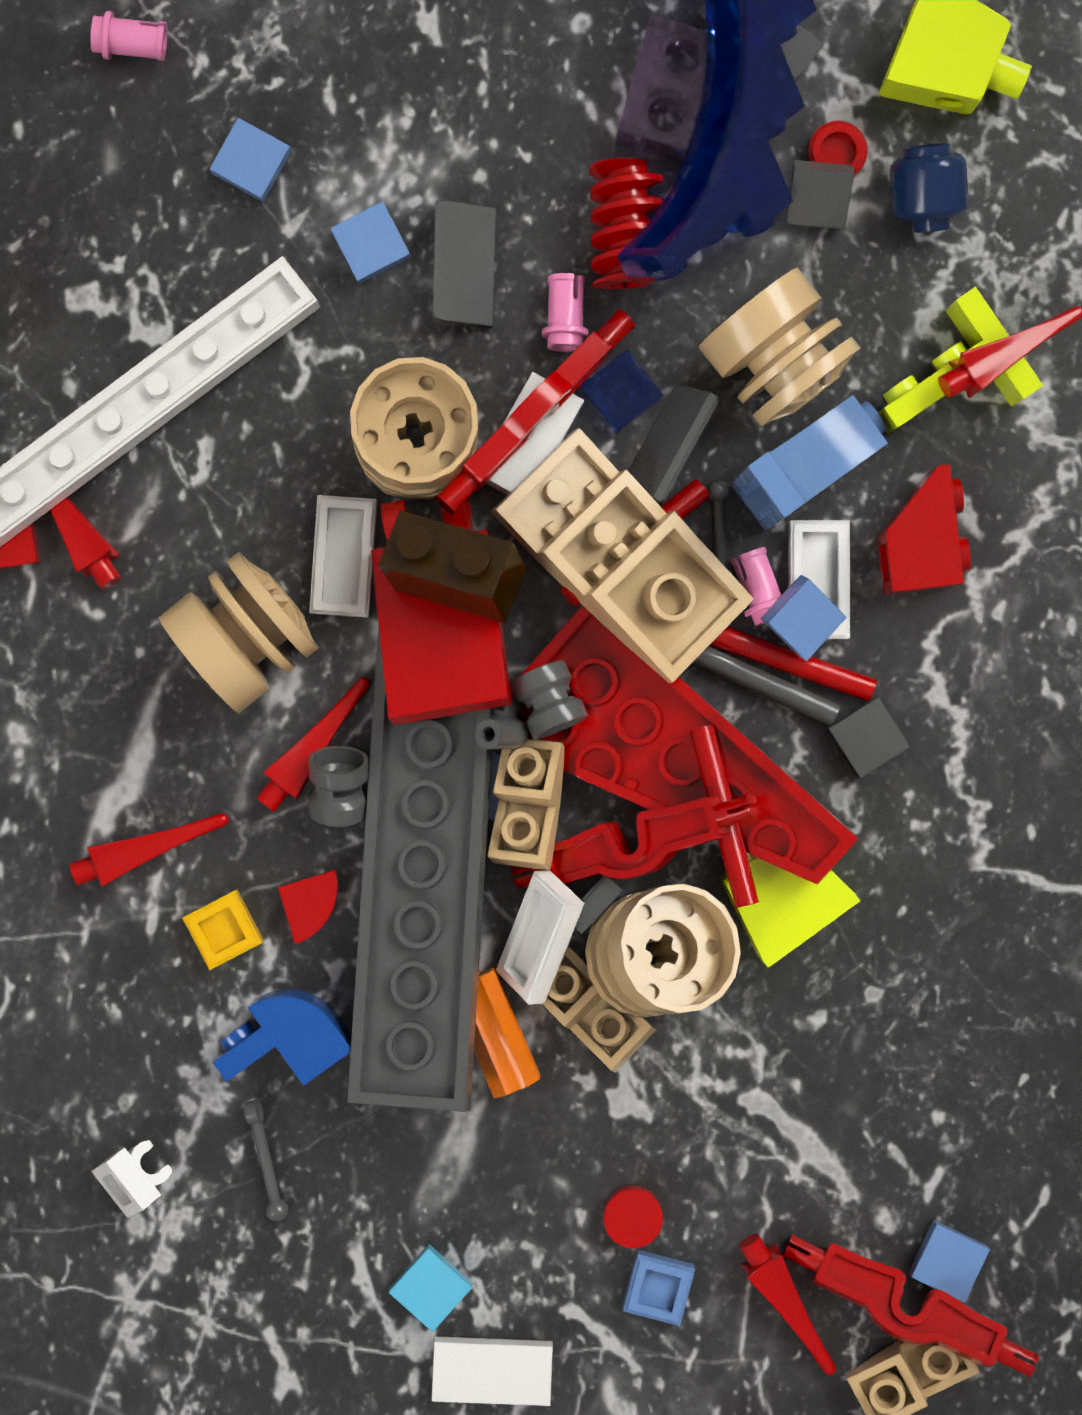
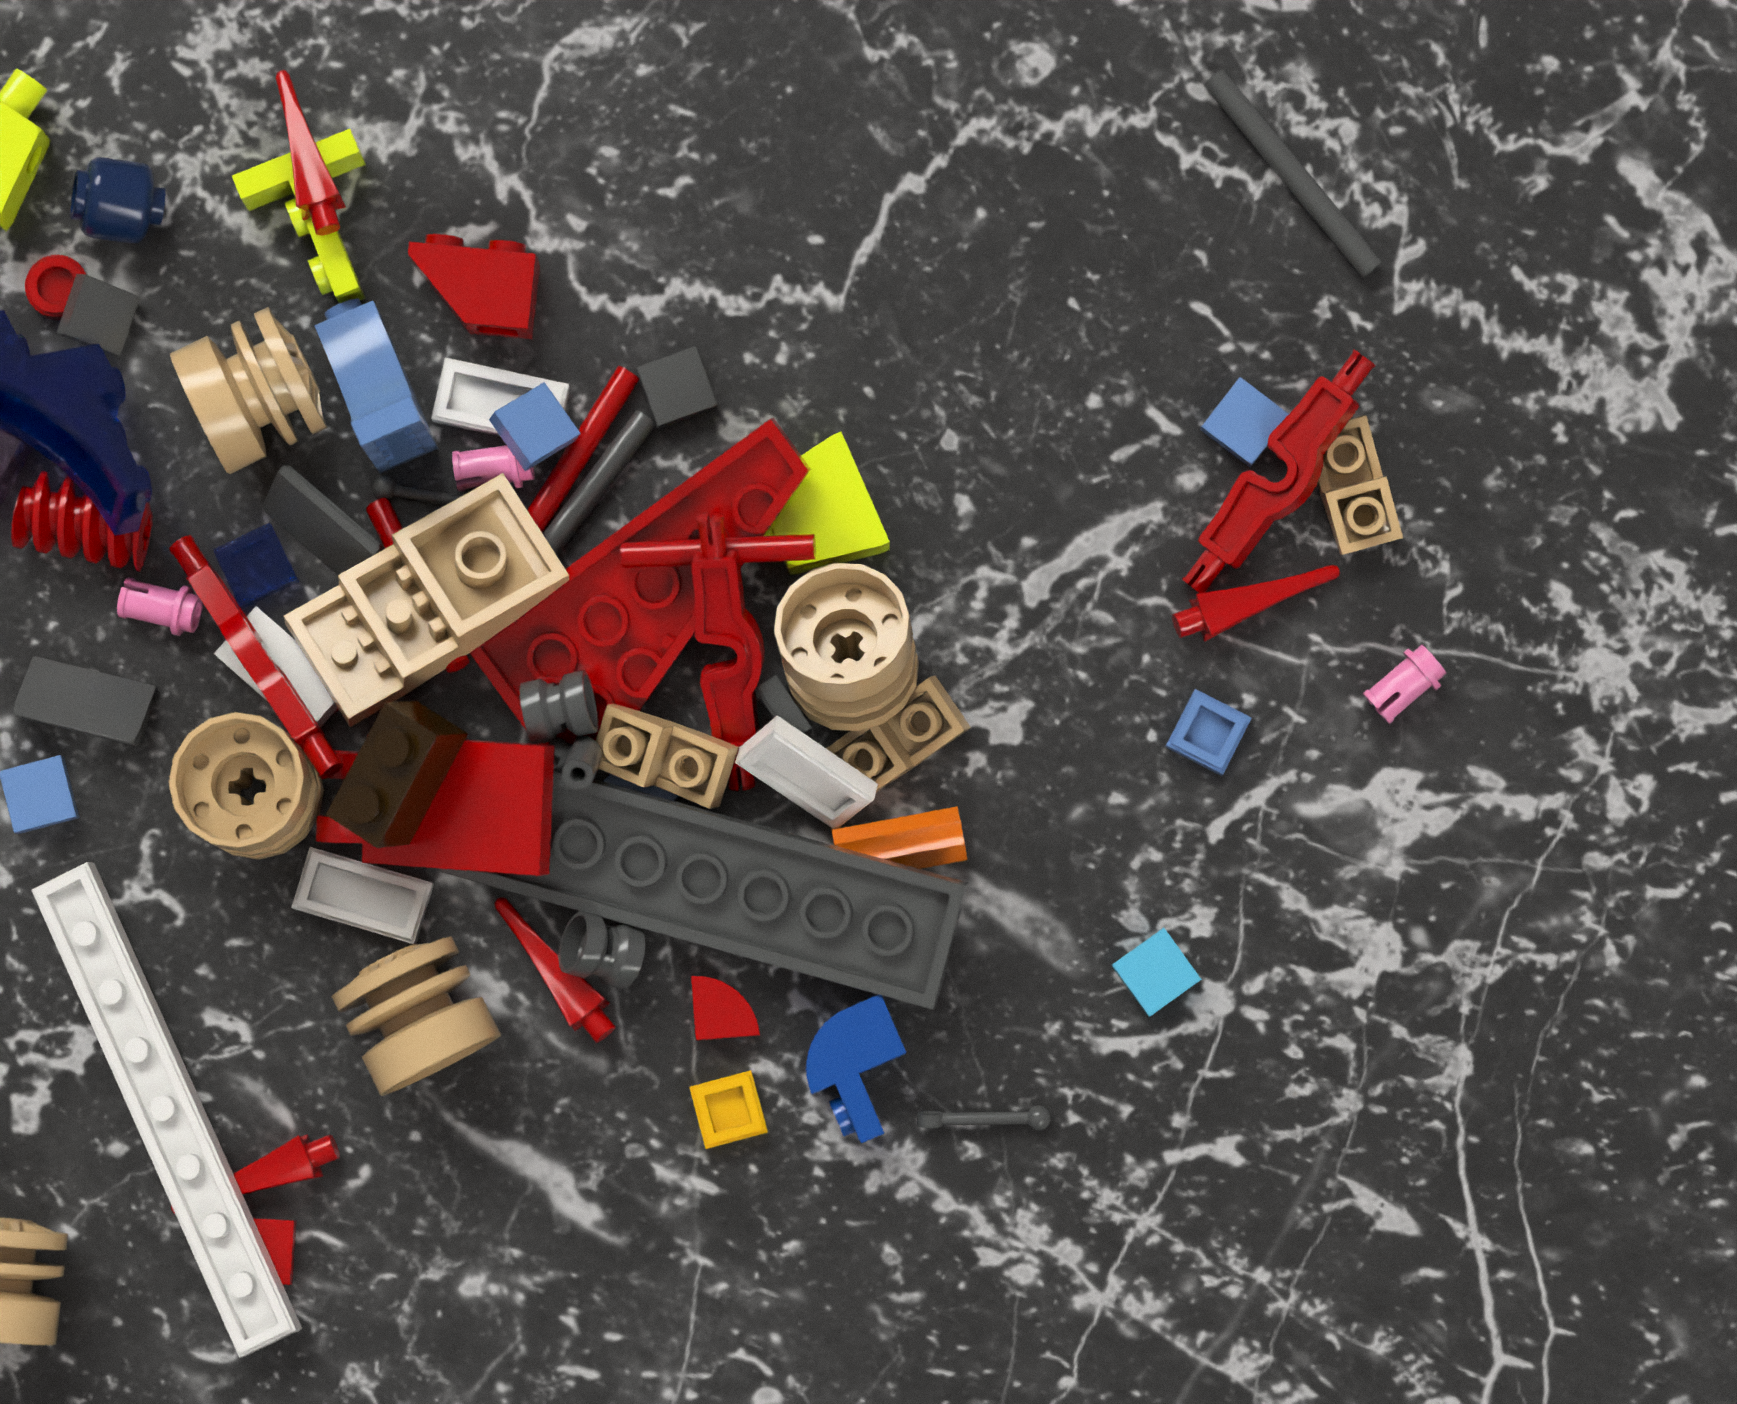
camera: 80 degrees left, 5 degrees down
red piece [69,813,229,887] -> none
white tile [91,1140,172,1218] -> none
white tile [432,1337,553,1406] -> none
red tile [603,1185,663,1248] -> none

